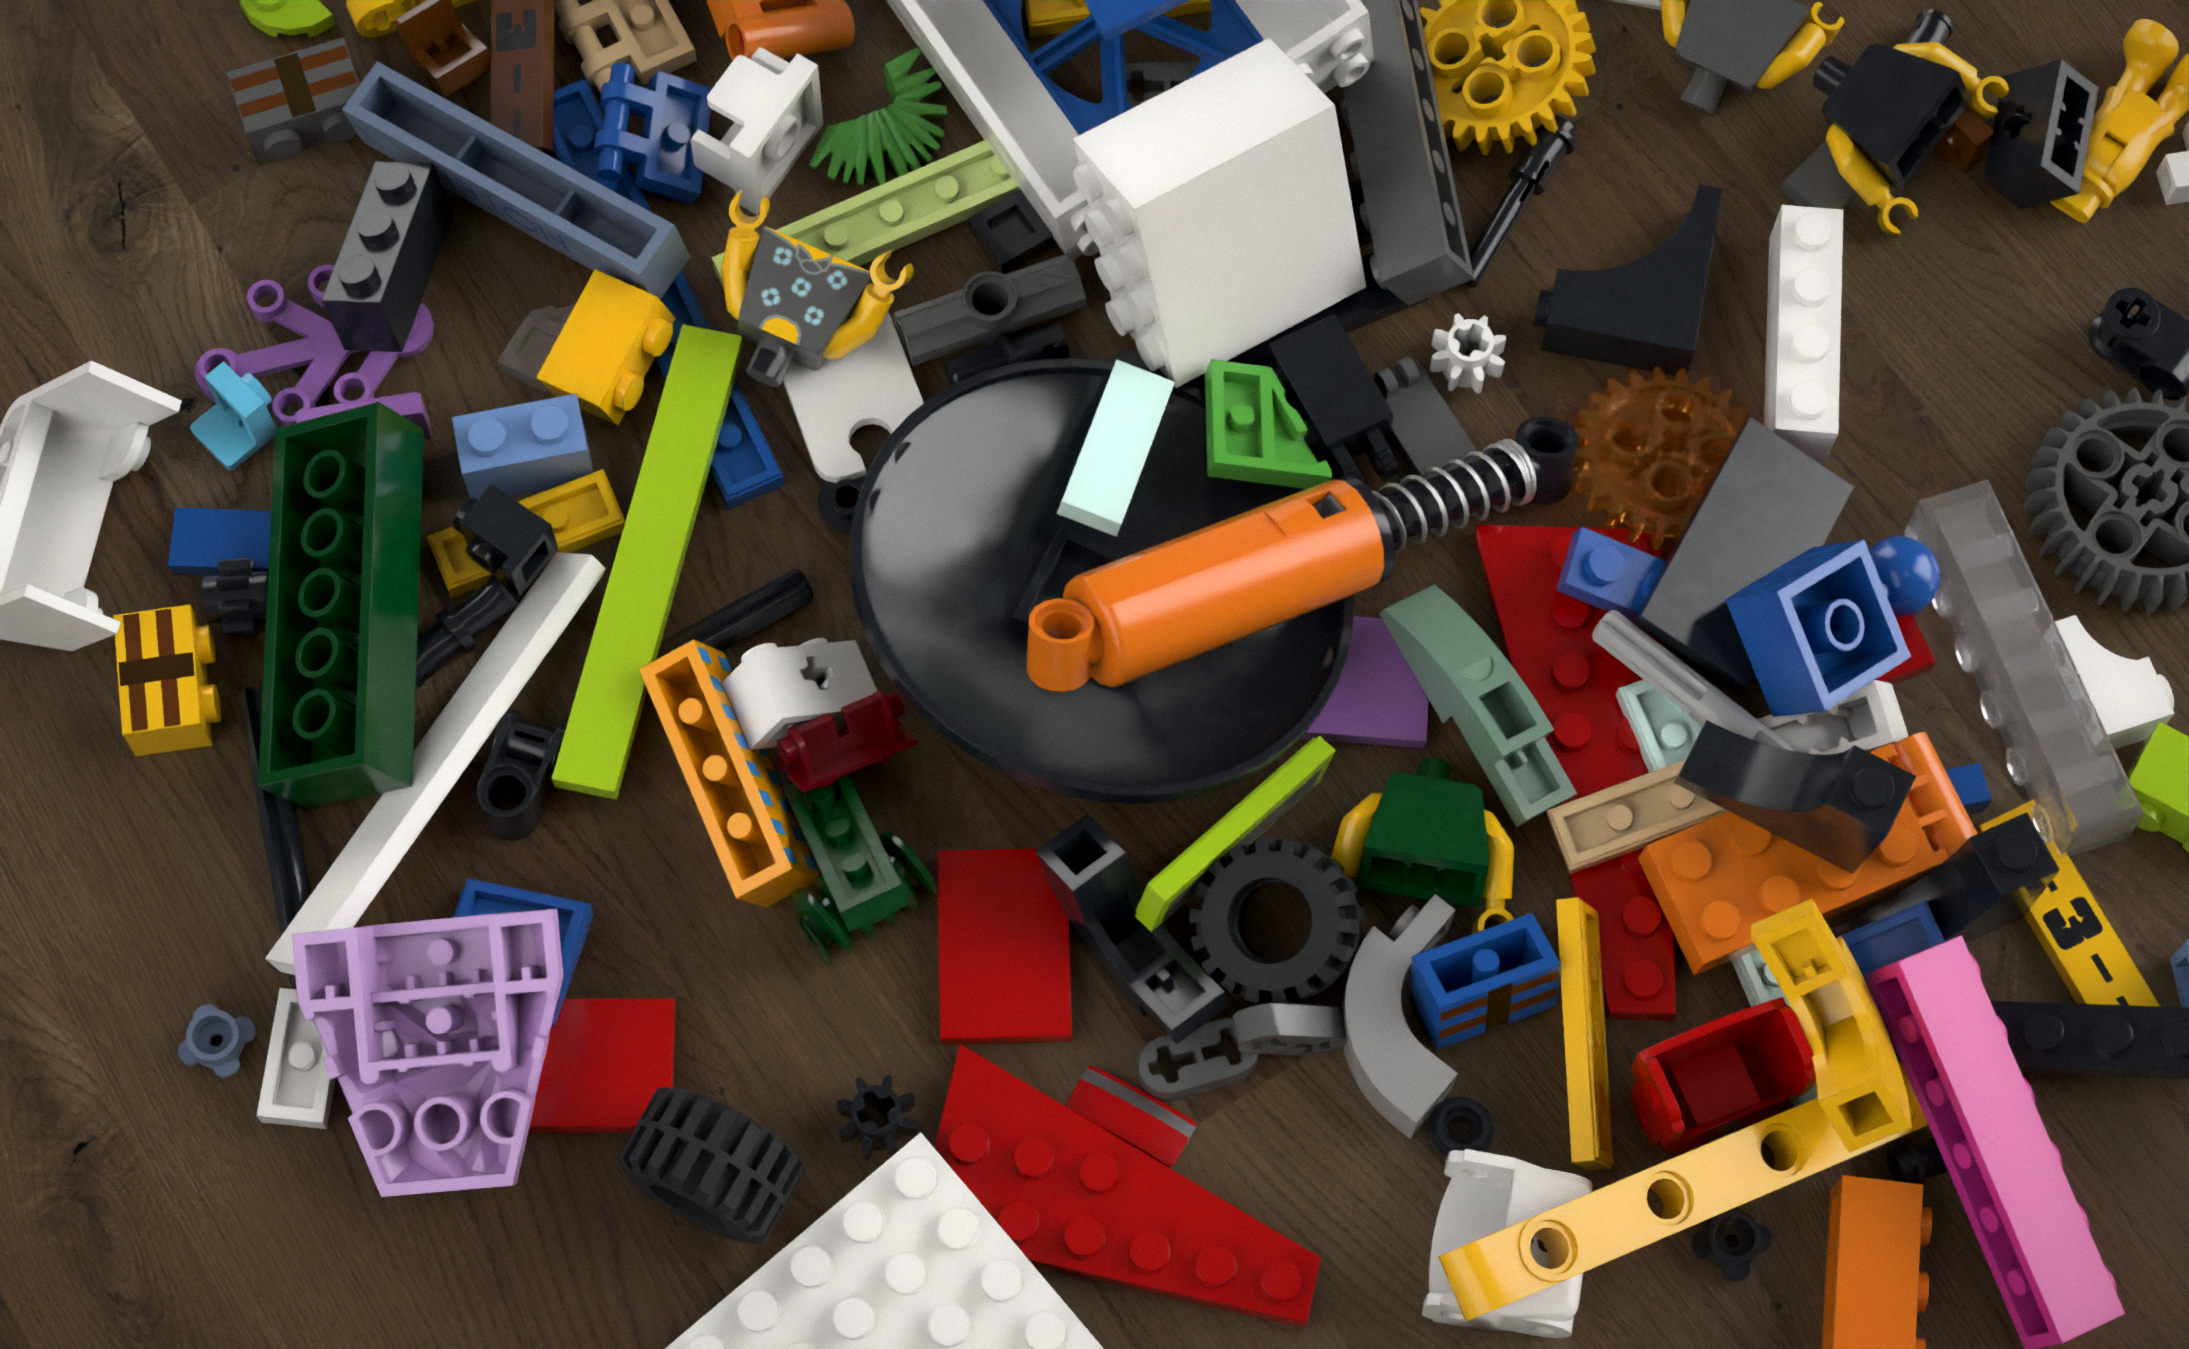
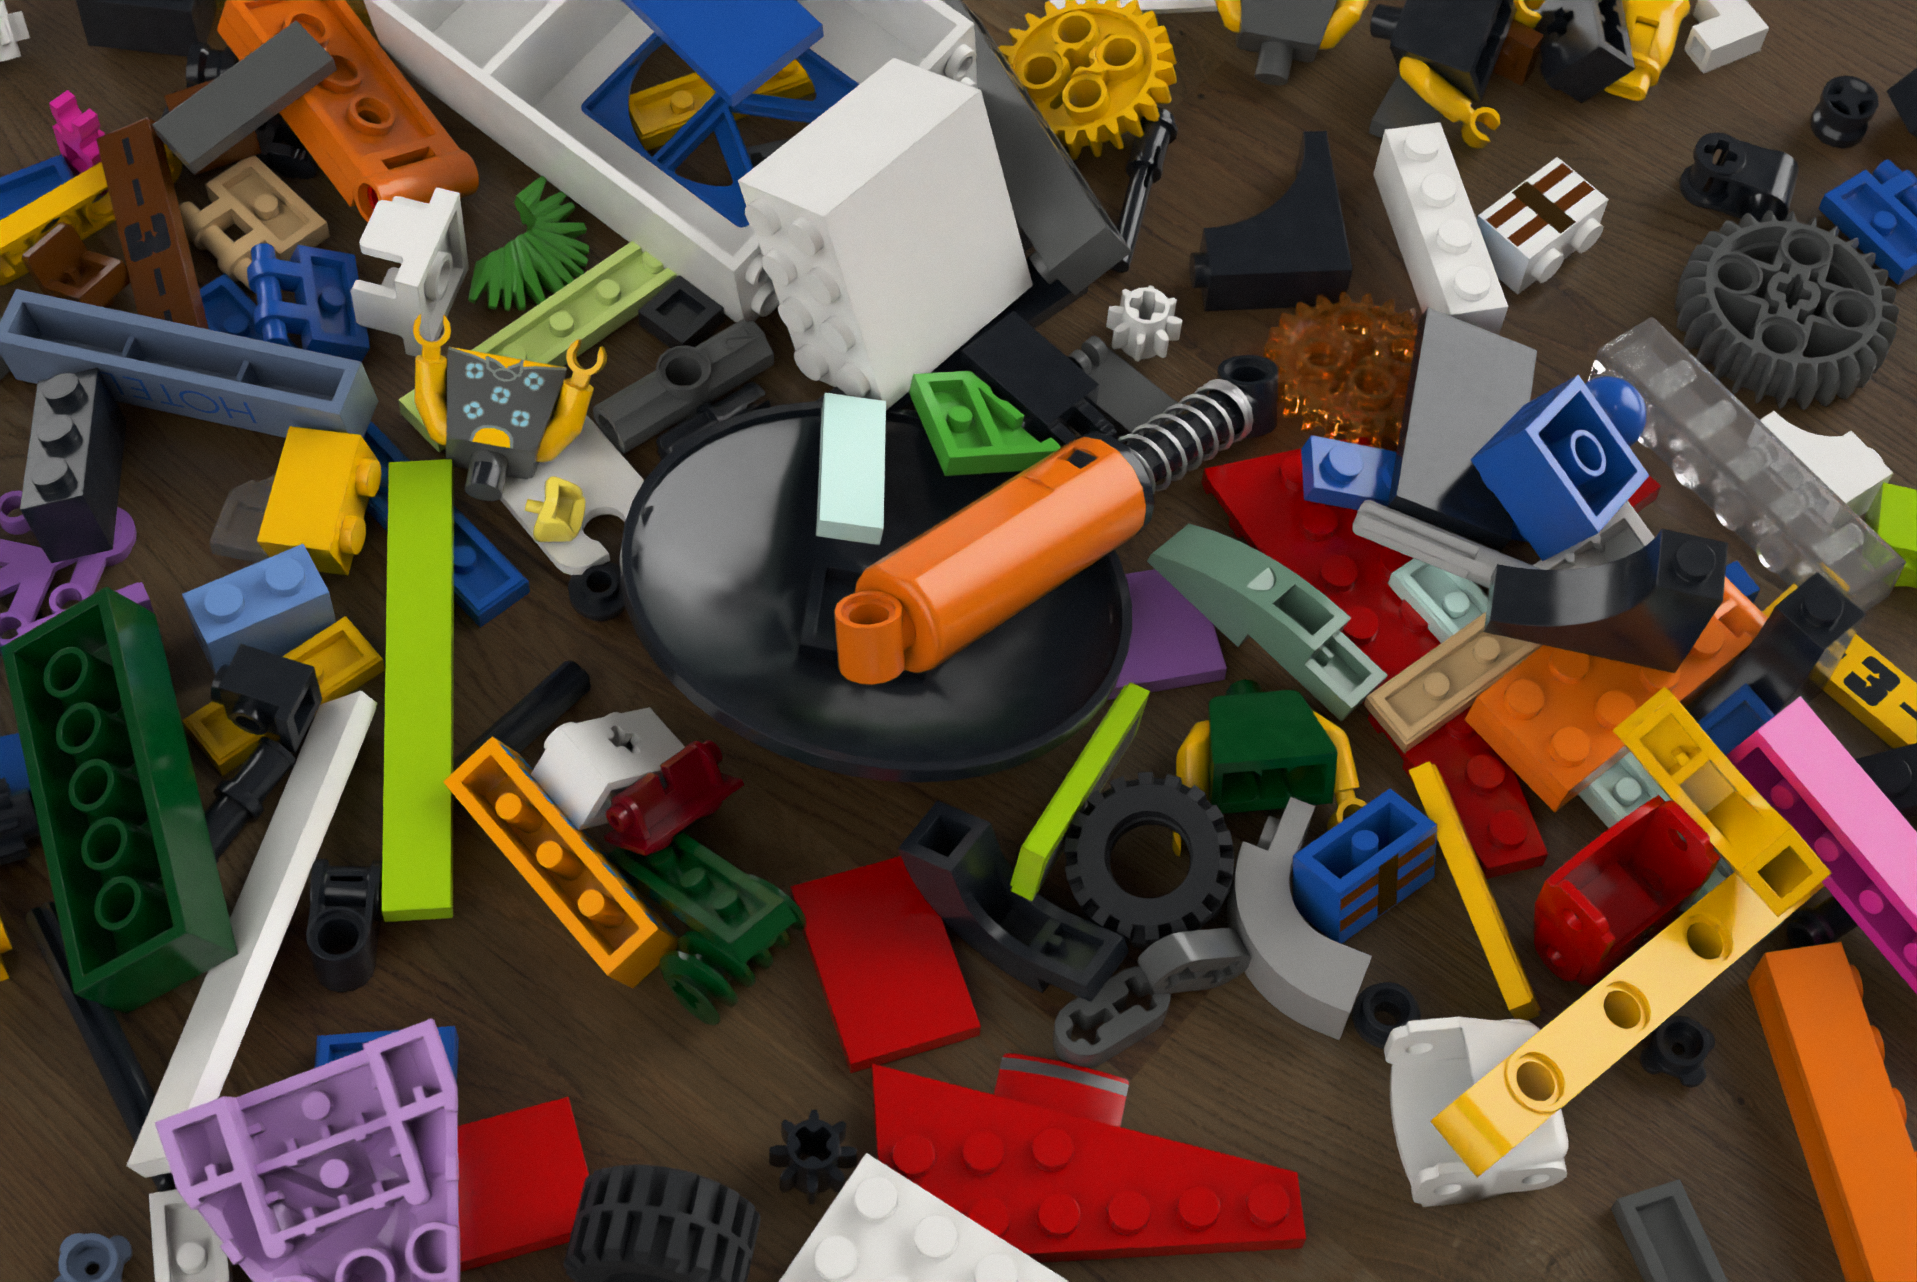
camera: 20 degrees left, 10 degrees down
none -> light yellow piece [525,476,586,542]
none -> white brick [1477,157,1609,294]

